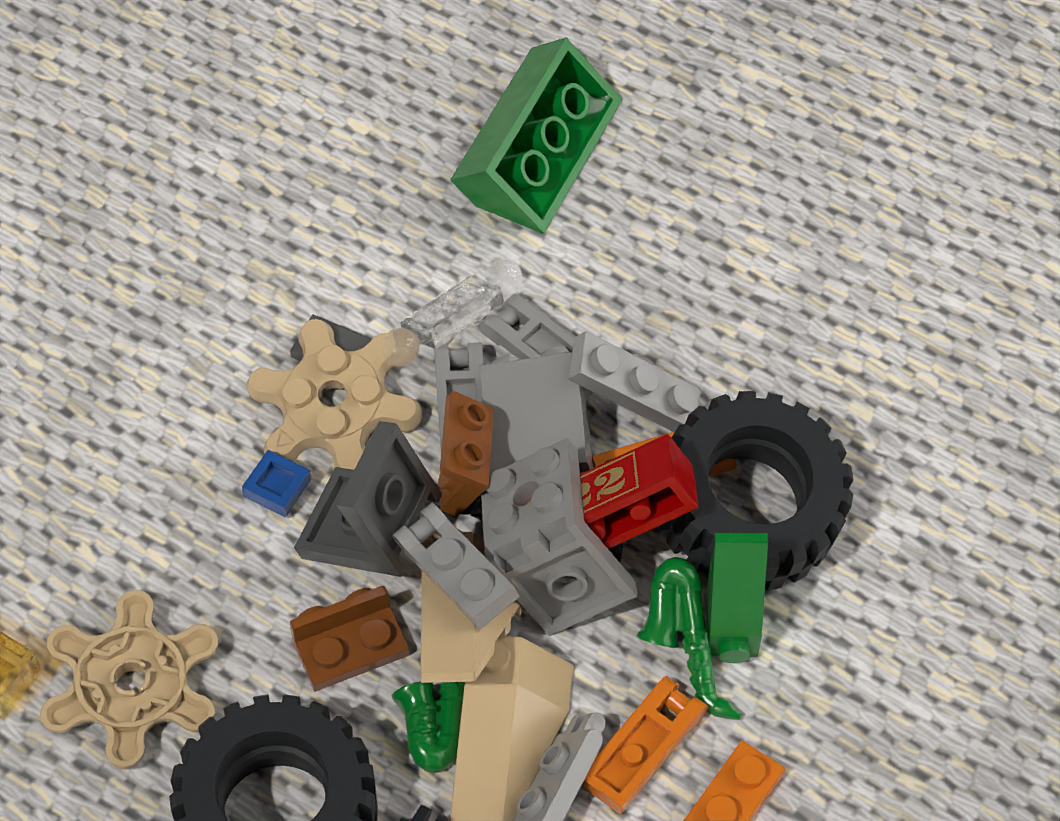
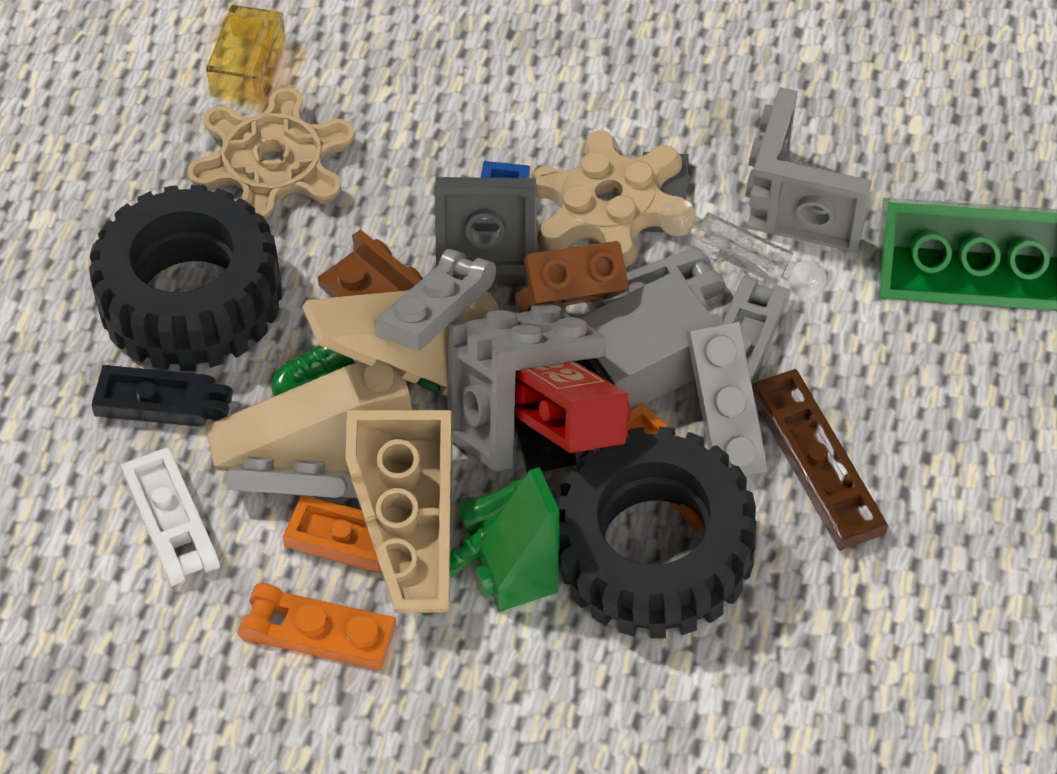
camera: 70 degrees right, 5 degrees down
none -> tan wedge [345,410,453,613]
none -> light grey bracket [745,87,872,253]
none -> reddish brown plate [752,369,888,551]

